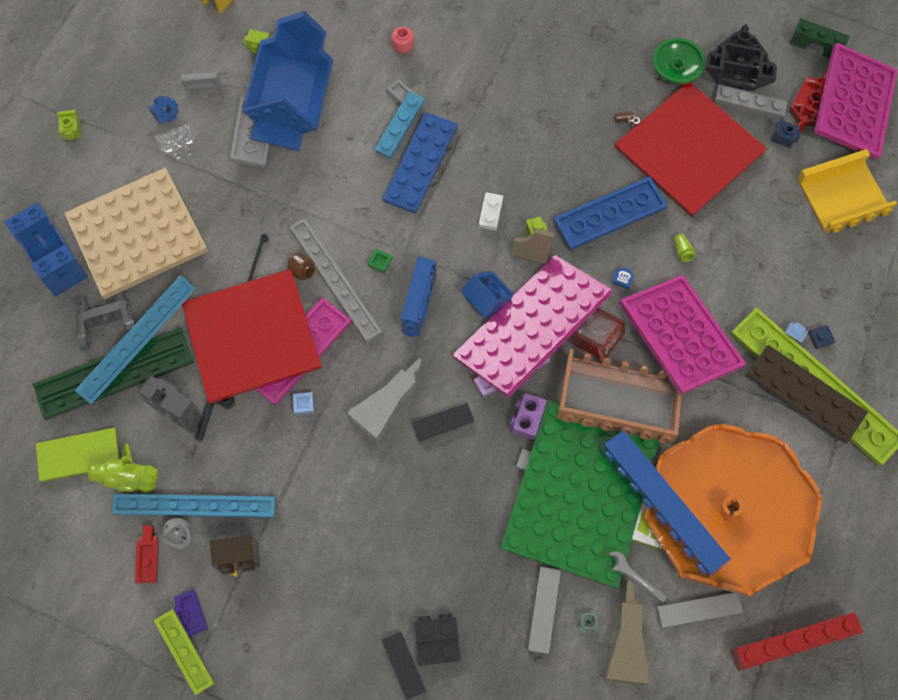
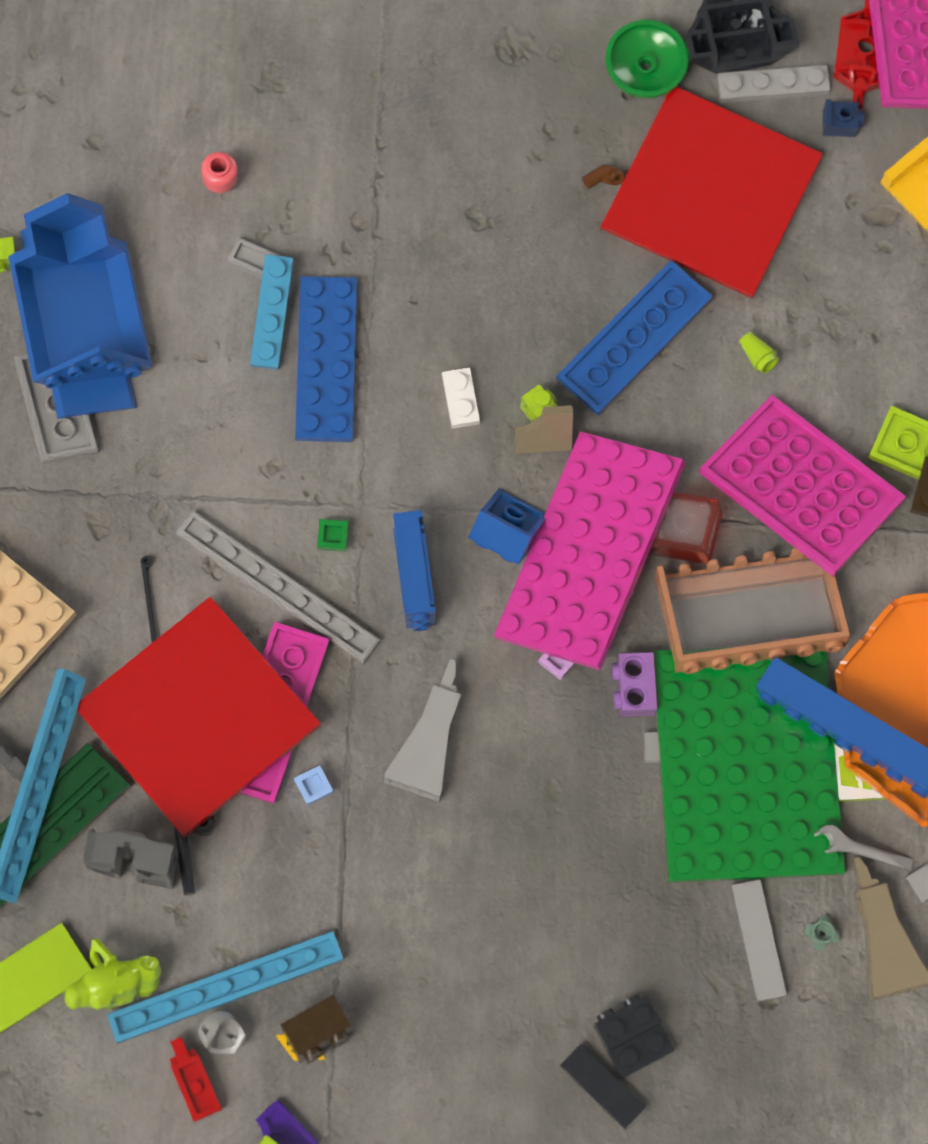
camera: 25 degrees left, 5 degrees up
reddish brown head [287,253,315,281] -> none
black tile [412,403,474,442] -> none
tile [612,267,633,289] -> none

